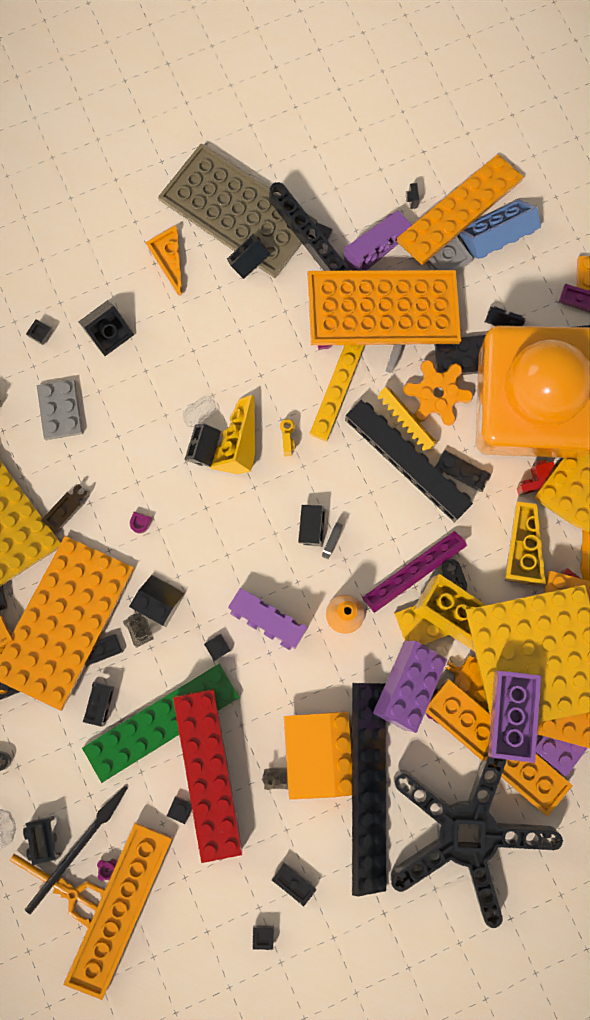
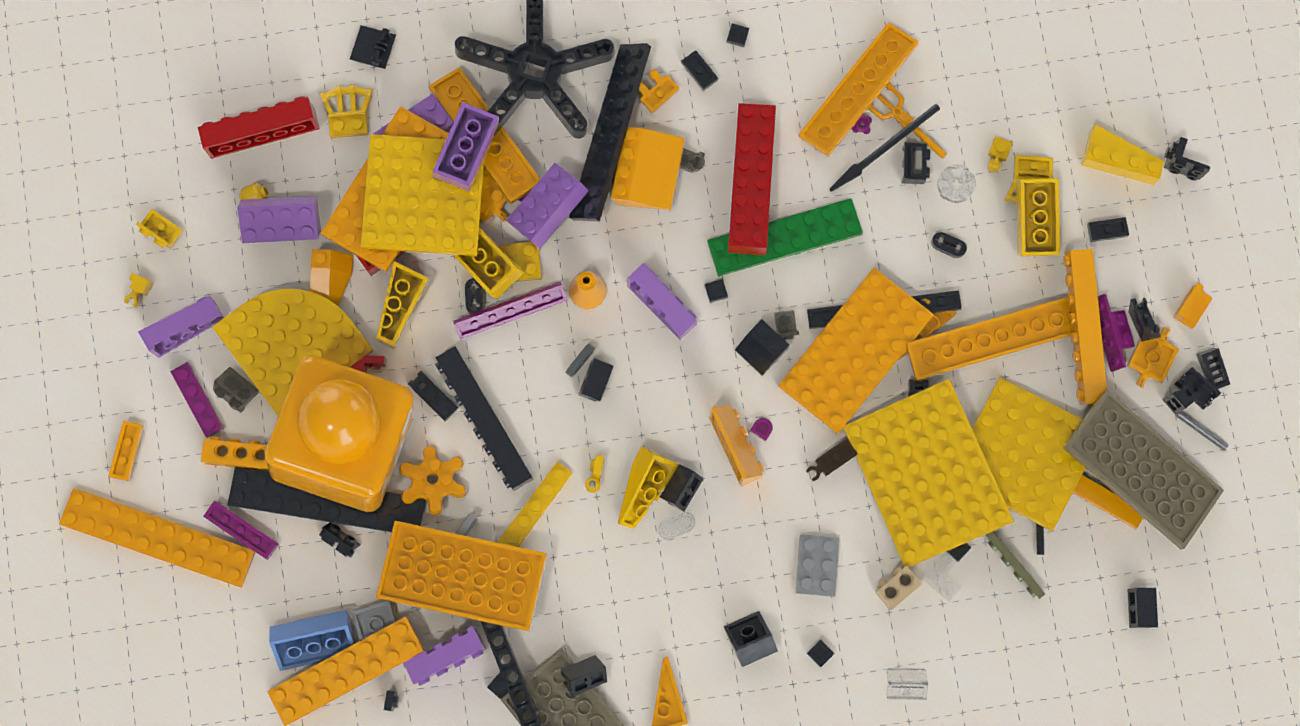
camera: 165 degrees left, 0 degrees up
black hinge [83,682,115,727] -> none
black plate [167,796,192,824] -> none
yellow gear [378,387,438,451] -> none
none -> light orange plate [638,68,680,114]
none -> light orange slope [709,405,764,487]

